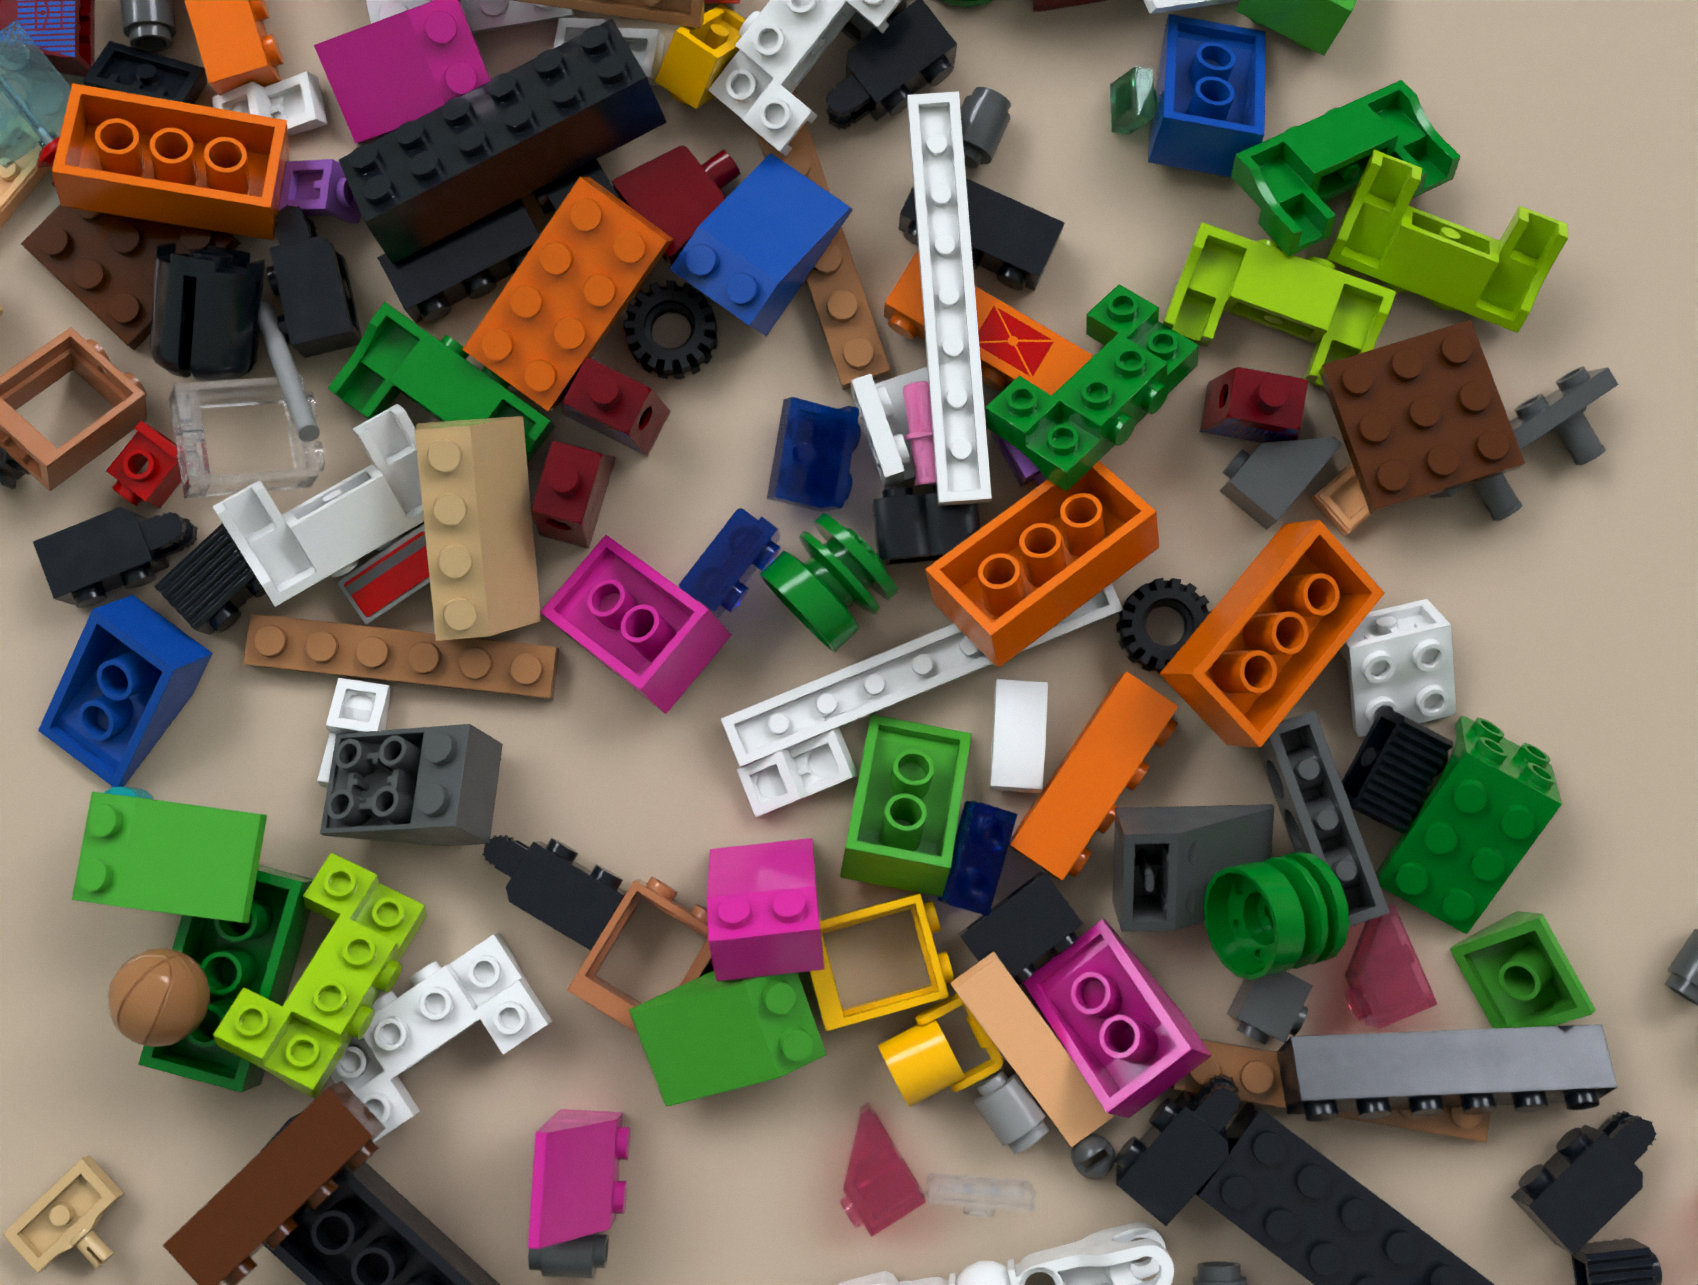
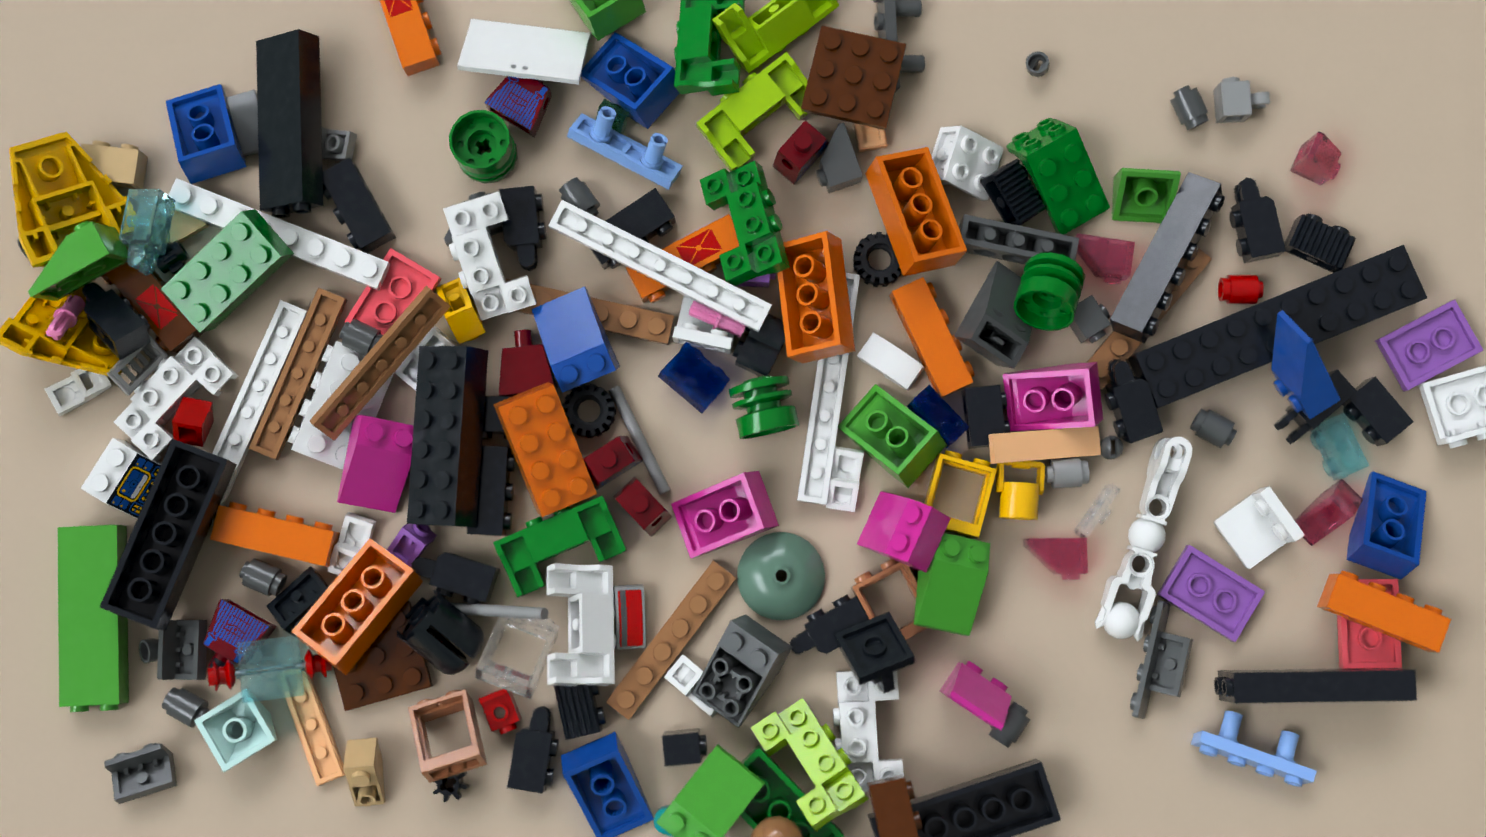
camera: 60 degrees left, 0 degrees up
tan slope [415,416,541,641] -> none
clear blue bracket [679,508,781,619] -> none
none -> light blue plate [567,106,683,190]
none -> light grey bar [609,386,670,495]
none -> black brick [662,728,707,767]
none -> sand green dish [737,532,825,620]
none -> black bracket [834,612,915,693]
none -> dark grey hinge [1026,52,1049,77]
none -> red brick [1218,275,1264,304]

